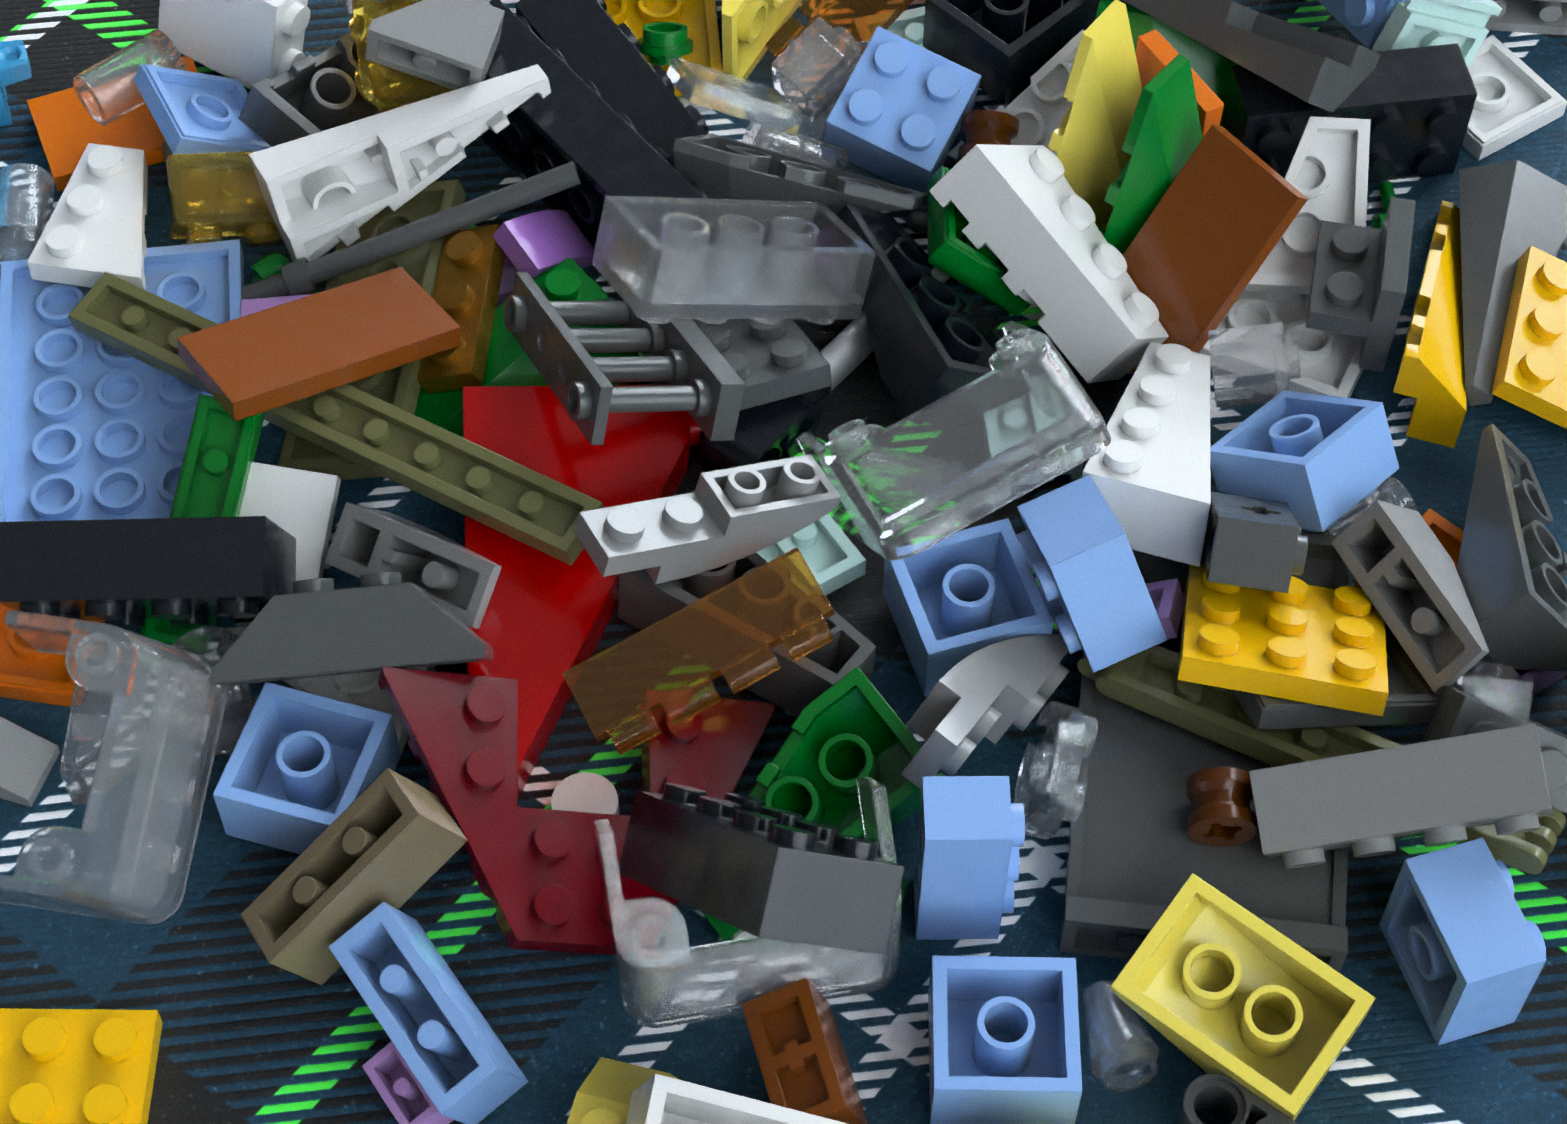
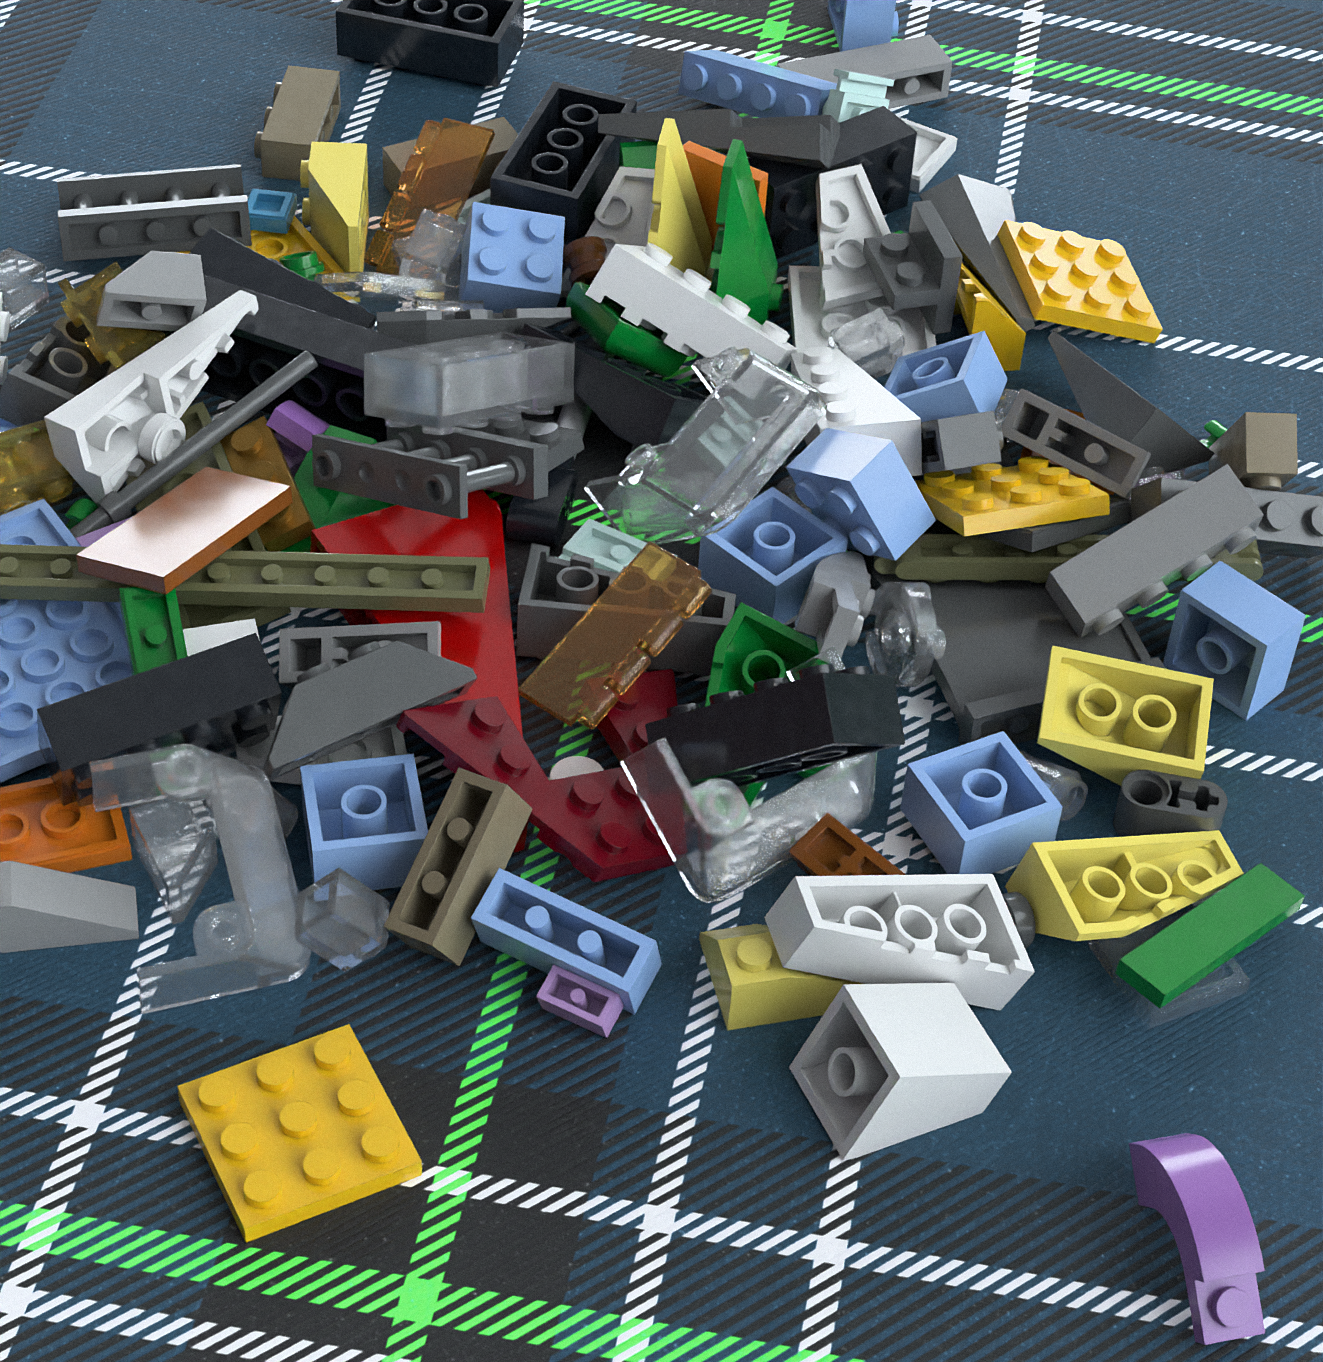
camera: 30 degrees left, 10 degrees down
light grey slope [574,454,842,585] -> none
light blue brick [913,776,1025,940] -> none
dark orange tile [1123,125,1308,373] -> none
reddish brown wheel [1186,766,1258,847] -> none
none -> white tile [138,412,186,464]
none -> clear brick [293,868,390,972]

